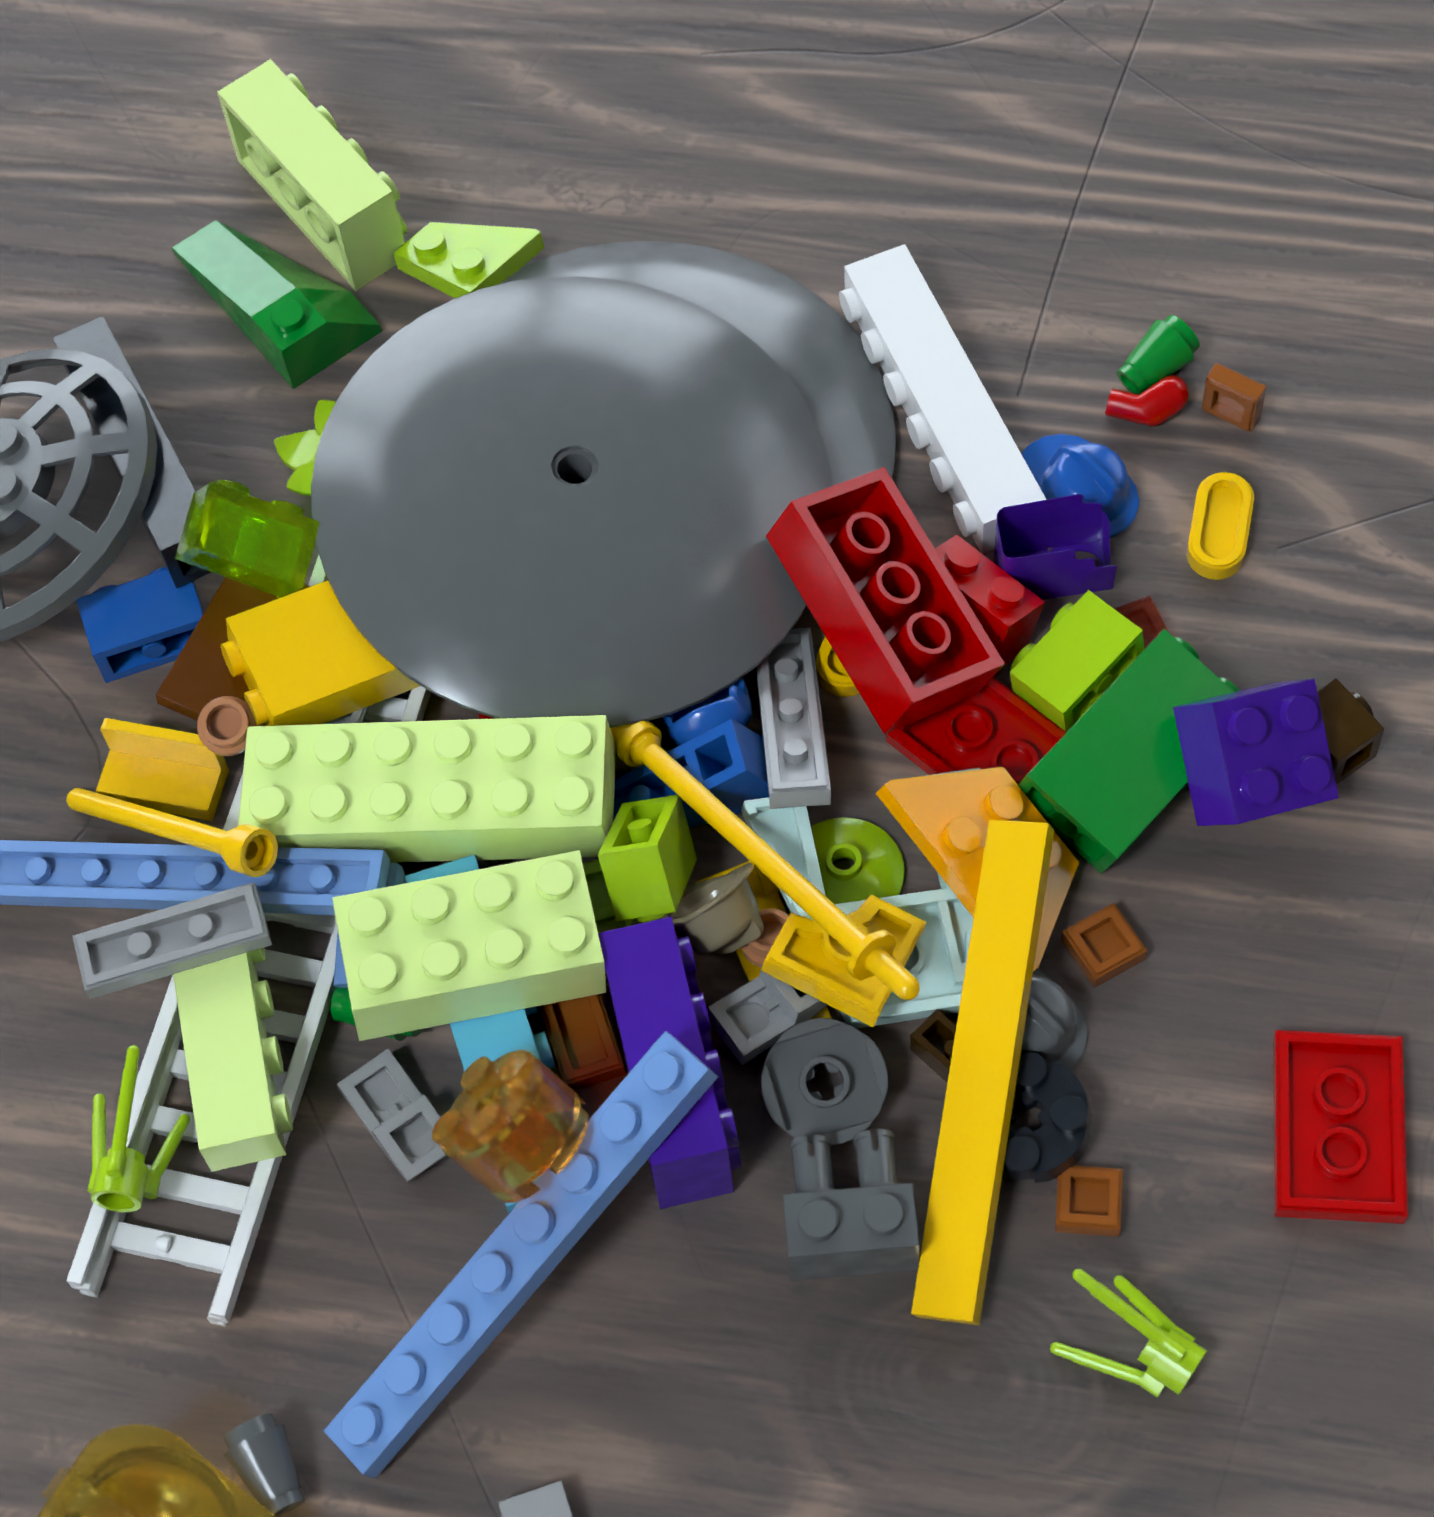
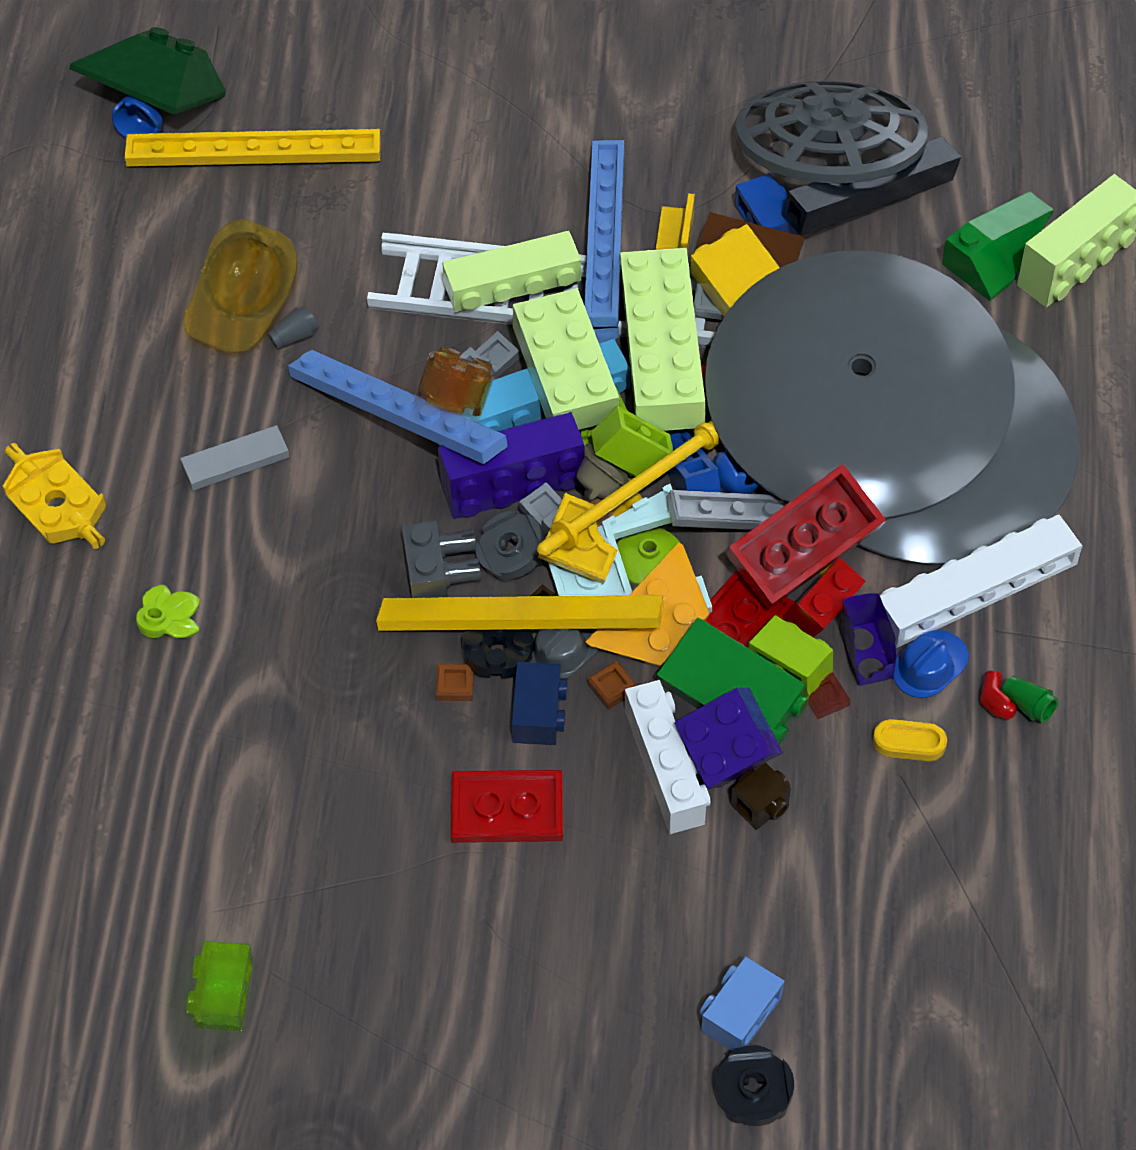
camera: 80 degrees right, 5 degrees down
yellow piece [66,788,278,877] -> none
light grey tile [72,882,272,999] -> none
lime plant [87,1045,191,1212] -> none
clear neon green brick [175,480,320,597] -> none
nougat plate [197,696,257,756] -> none
lime wing [393,222,545,298] -> none
lime plant [1050,1269,1207,1398] -> none
dark orange tile [1201,363,1267,432] -> none
none -> dark blue brick [512,662,568,745]
none -> white brick [625,680,710,834]

